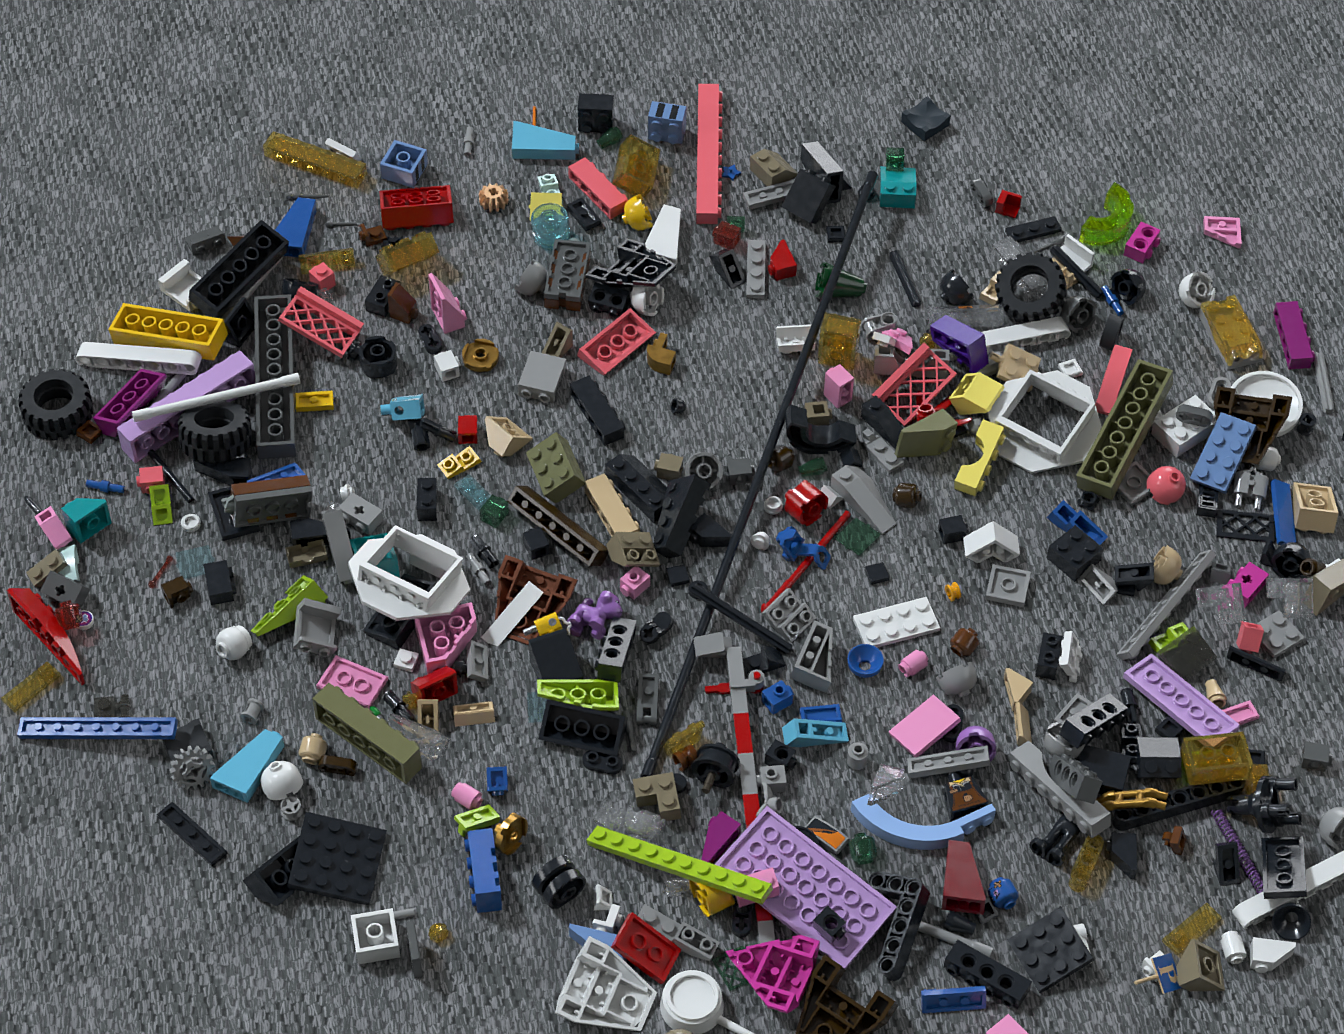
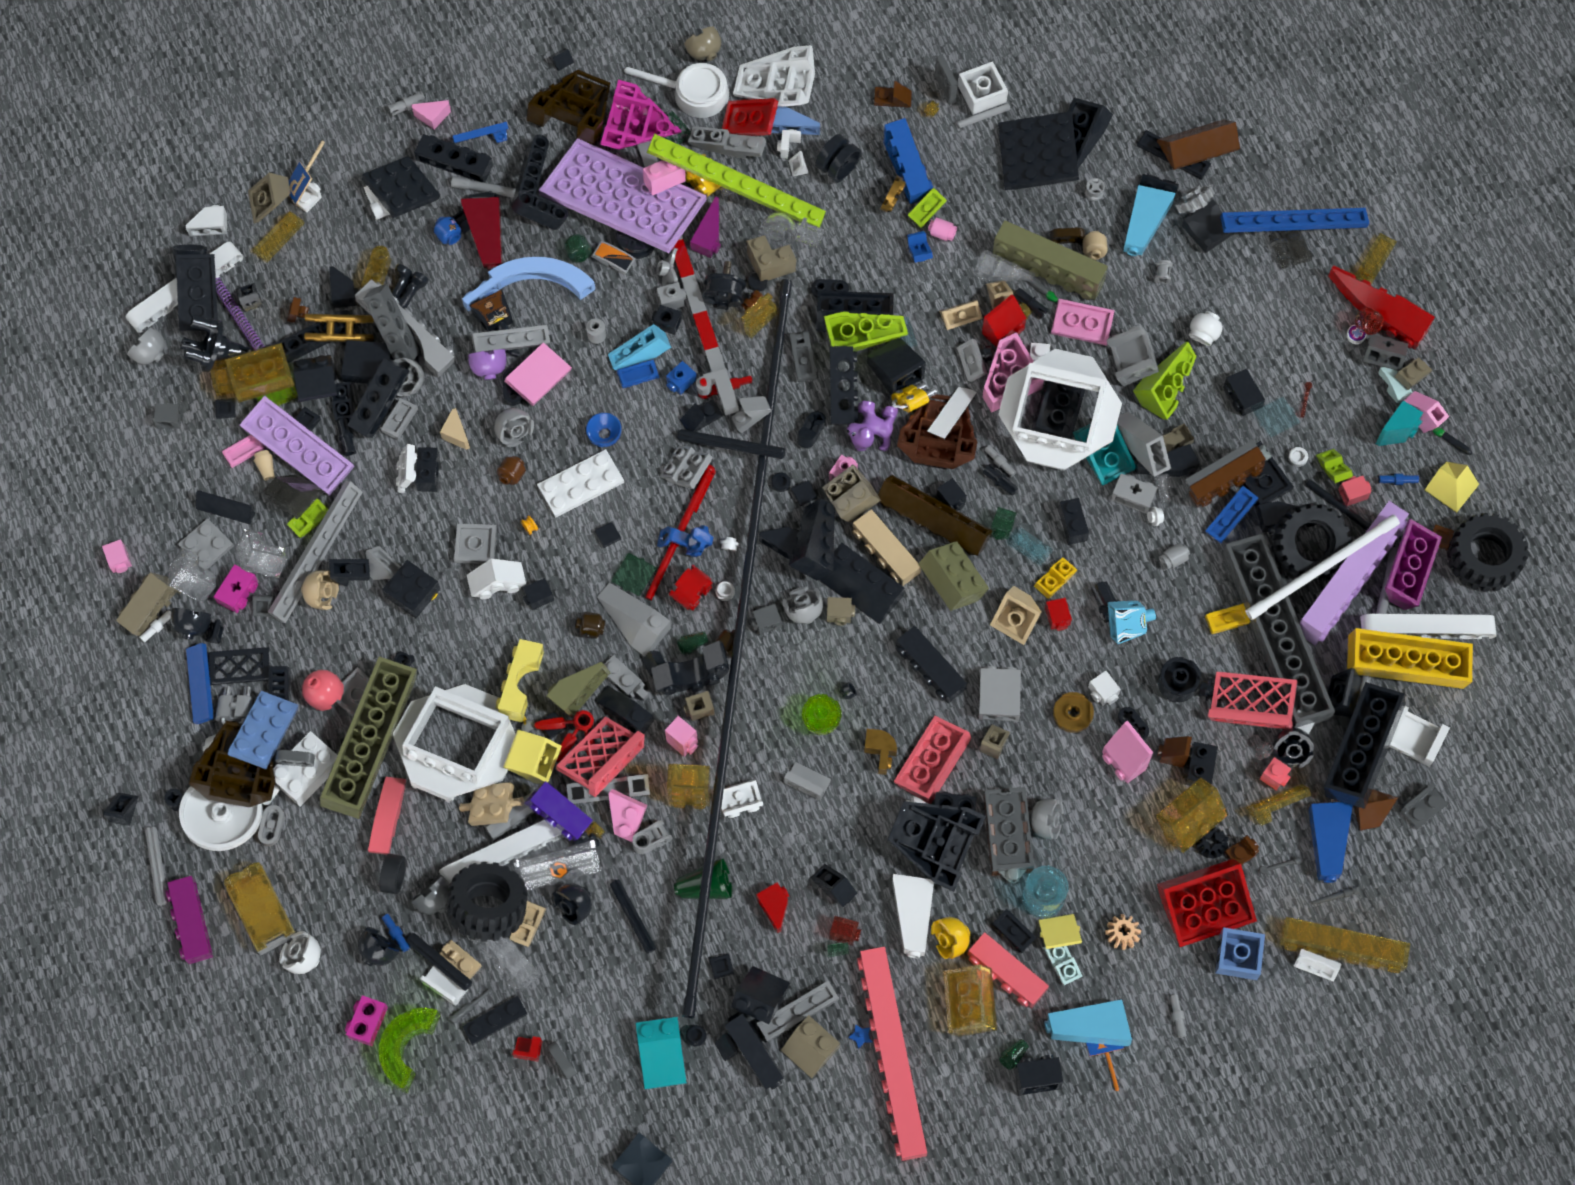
camera: 170 degrees right, 15 degrees up
dark brown brick [161,576,194,609] -> none
white cylinder [261,761,303,800] -> none
black axle [420,418,457,443] -> none
medium blue brick [648,101,686,144] -> none
light grey plate [746,240,766,299] -> none
light grey wedge [790,620,833,693] -> none
black brick [813,905,846,944] -> none
white slope [820,485,843,509] -> none
clear slope [867,764,906,806] -> none
white plate [872,331,896,348] -> none
clear green brick [886,147,905,172] -> none
bright pink brick [898,650,928,678] -> none
tan slope [1014,702,1032,746] -> none
blue slope [1046,500,1108,545] -> none
white tile [1058,359,1083,378] -> none
bright pink wing [1203,216,1242,248] -> none
white brick [1221,931,1247,964] -> none
coral brick [1236,621,1264,654] -> none
tan slope [1293,482,1338,534] -> none
dark brown cone [1300,558,1326,577] -> none
none -> light grey panel [784,762,831,801]
none -> clear neon green cylinder [802,694,842,735]
none -> reddish brown slope [874,81,912,108]
none -> black hinge [1140,173,1179,199]
none -> reddish brown slope [1157,119,1240,170]
none -> light grey brick [1159,543,1190,570]
none -> light yellow slope [1425,462,1479,513]

